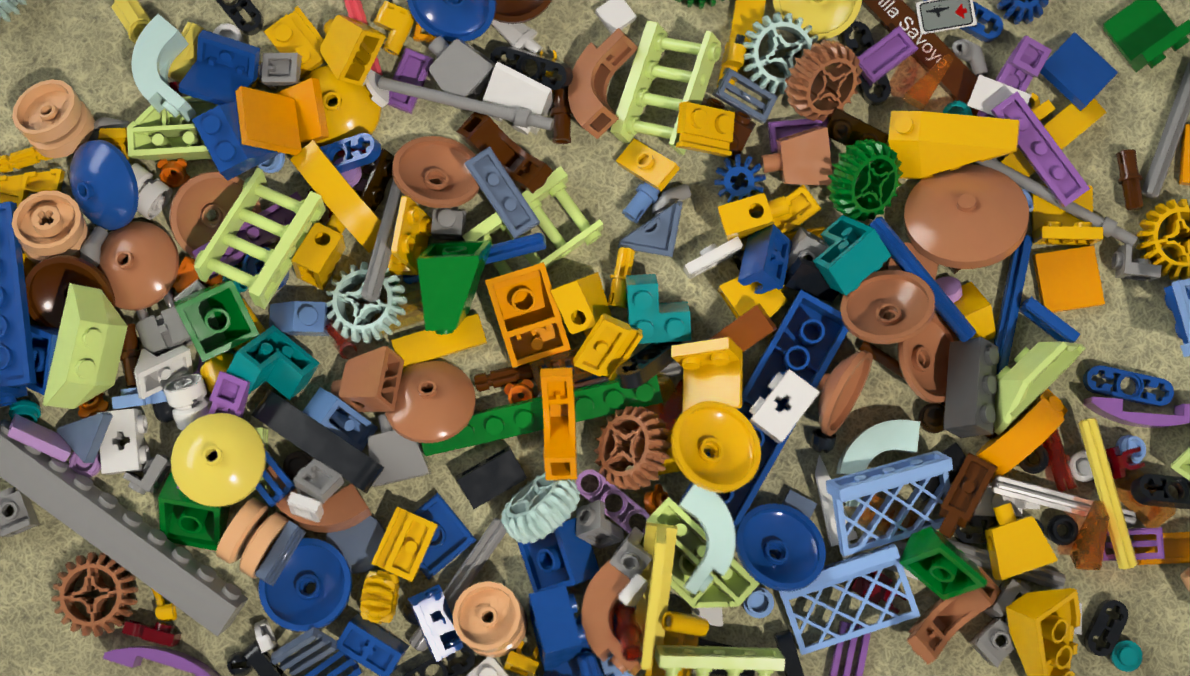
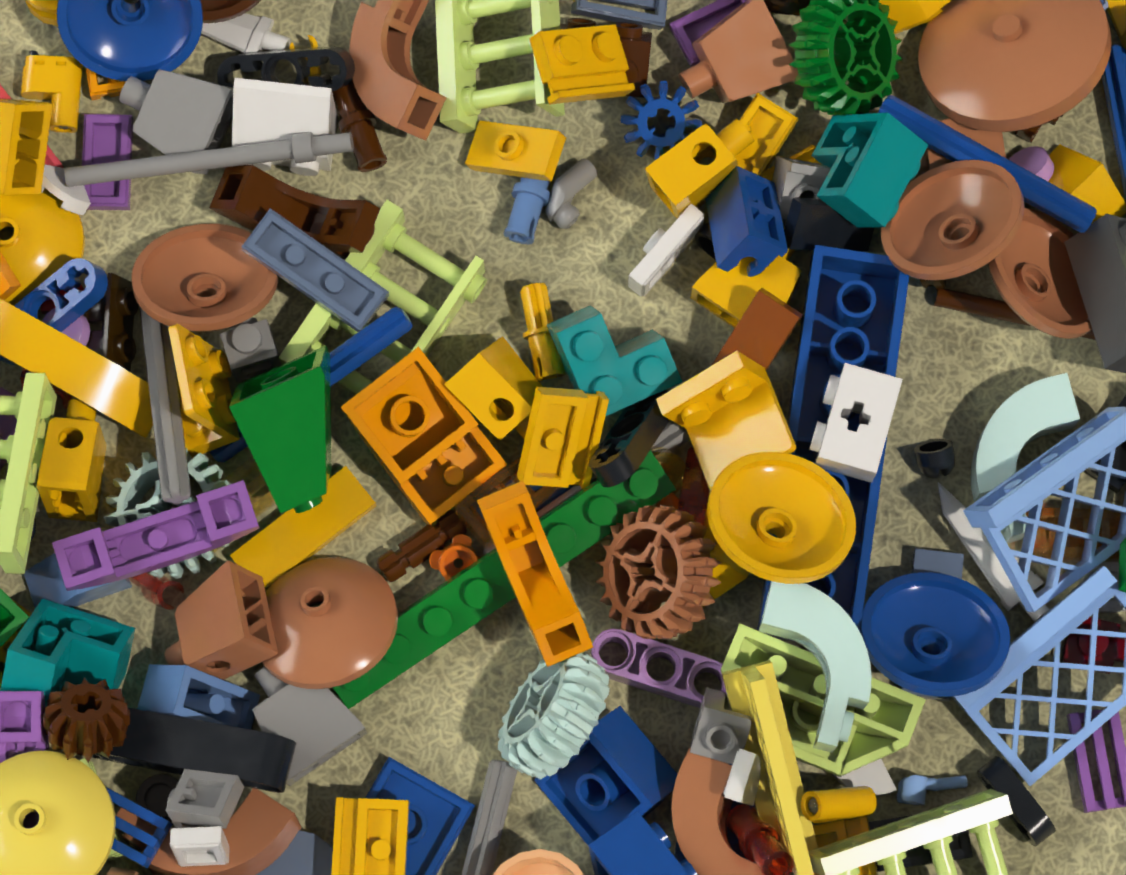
camera: 20 degrees left, 5 degrees down
black hinge [456,446,527,509] -> none
light grey bracket [576,500,624,549] -> none
sand blue tile [618,201,683,257] -> none
orange plate [644,484,669,516] -> none
light blue plate [743,587,774,618] -> none
nougat dish [818,350,873,436] -> none
dark brown plate [918,403,945,434] -> none
none -> reddish brown gear [43,676,130,763]
none -> medium lavender slope [52,480,259,591]
none -> light blue hand [897,775,968,805]

